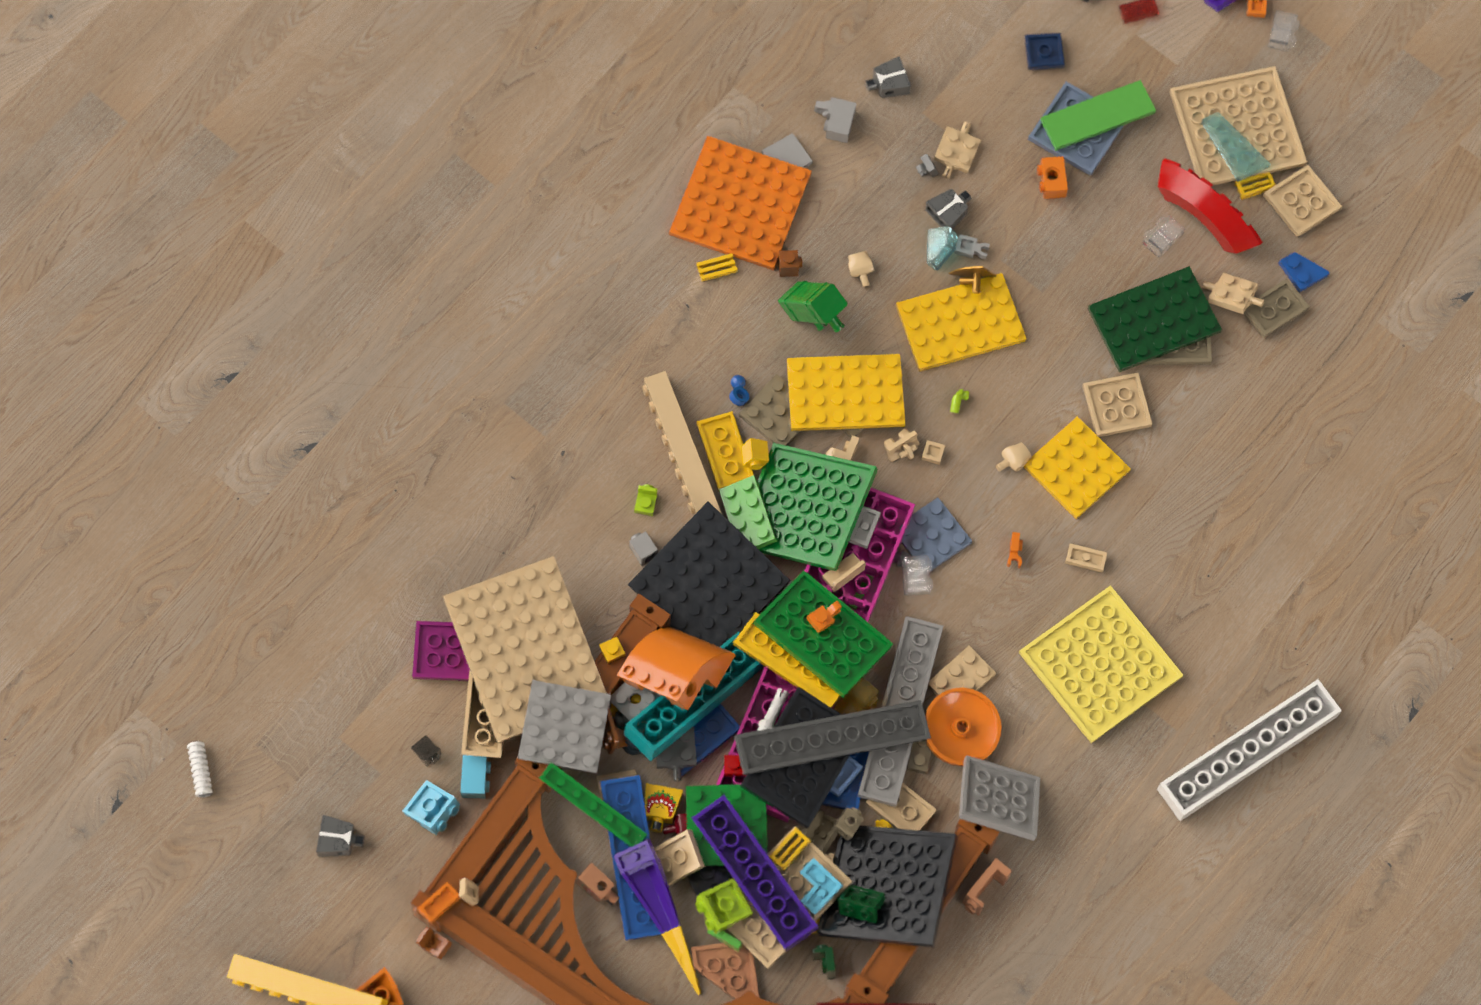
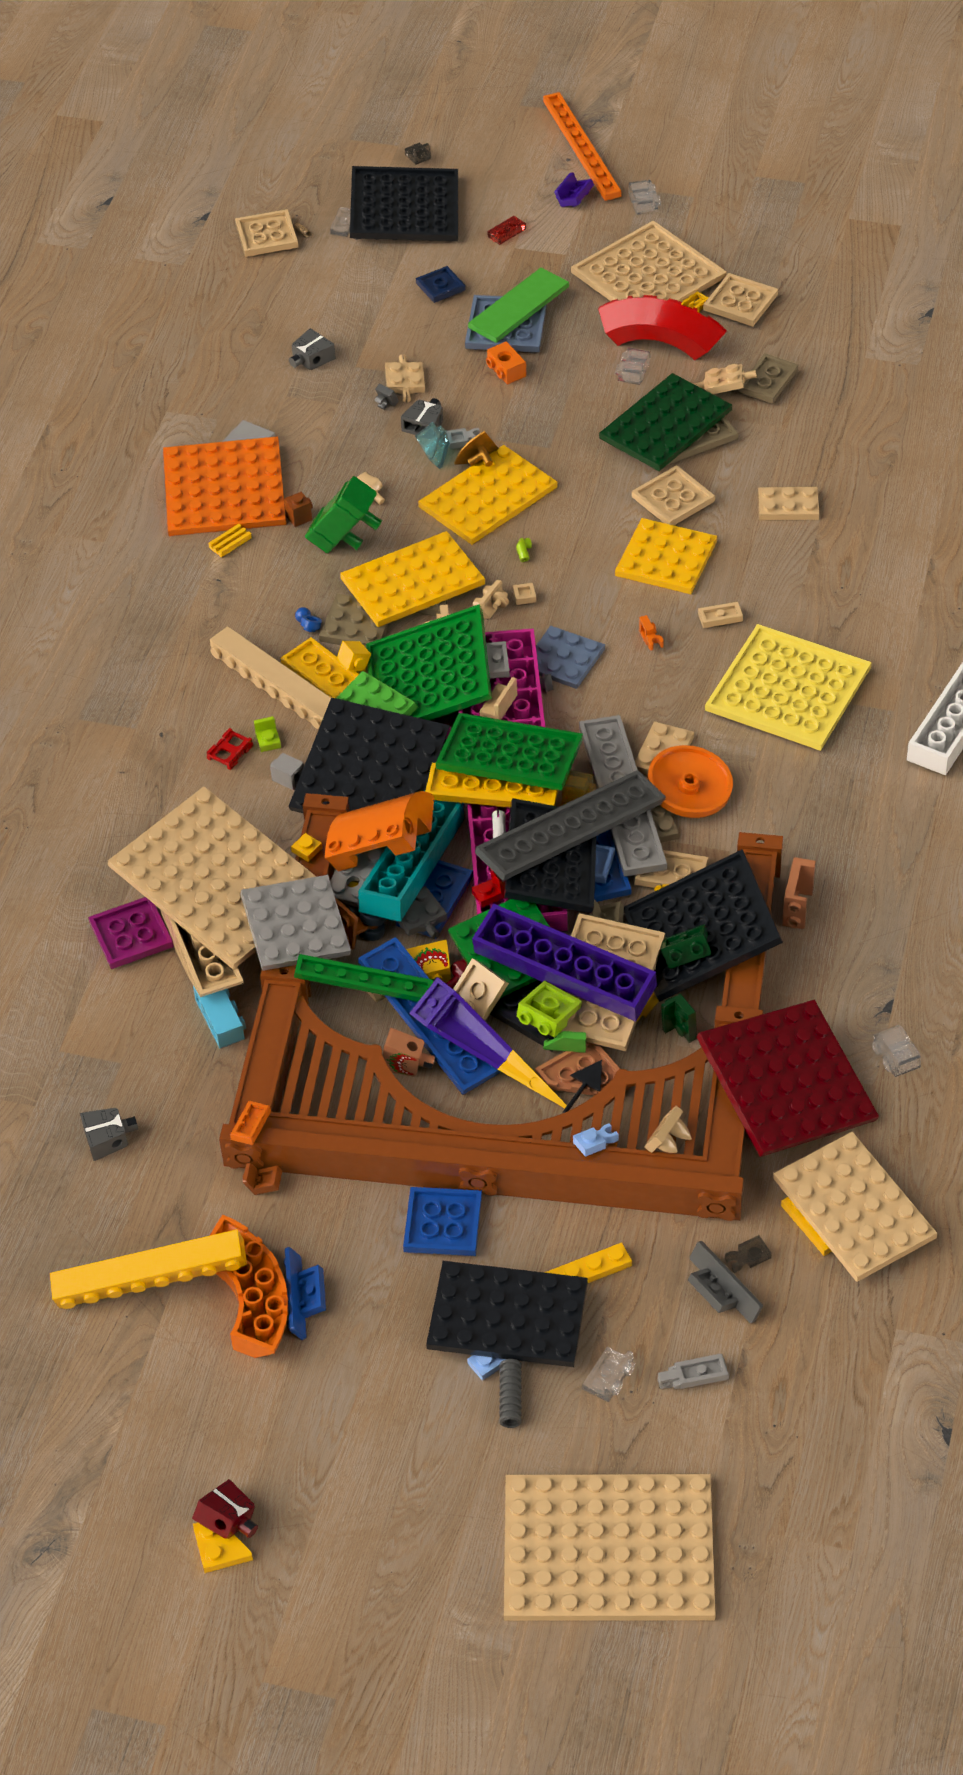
camera: 20 degrees left, 20 degrees down
medium azure plate [402,780,460,835] -> none
clear smoke bracket [411,735,441,767] -> none
tan tile [459,878,479,906] -> none
yellow tile [769,827,811,871] -> none
medium azure plate [800,858,843,916] -> none
orange plate [806,601,842,634] -> none
light grey hinge [814,97,856,143] -> none
dark tan brick [832,807,864,840] -> none
clear brick [902,555,933,596] -> none
light grey plate [959,755,1040,841] -> none
tan piece [996,442,1032,472] -> none
clear light blue wing [1201,112,1270,182] -> none
blue wing [1278,252,1330,293] -> none
none -> red piece [206,728,254,770]
none -> black piece [562,1060,602,1113]
none -> tan plate [758,487,819,520]

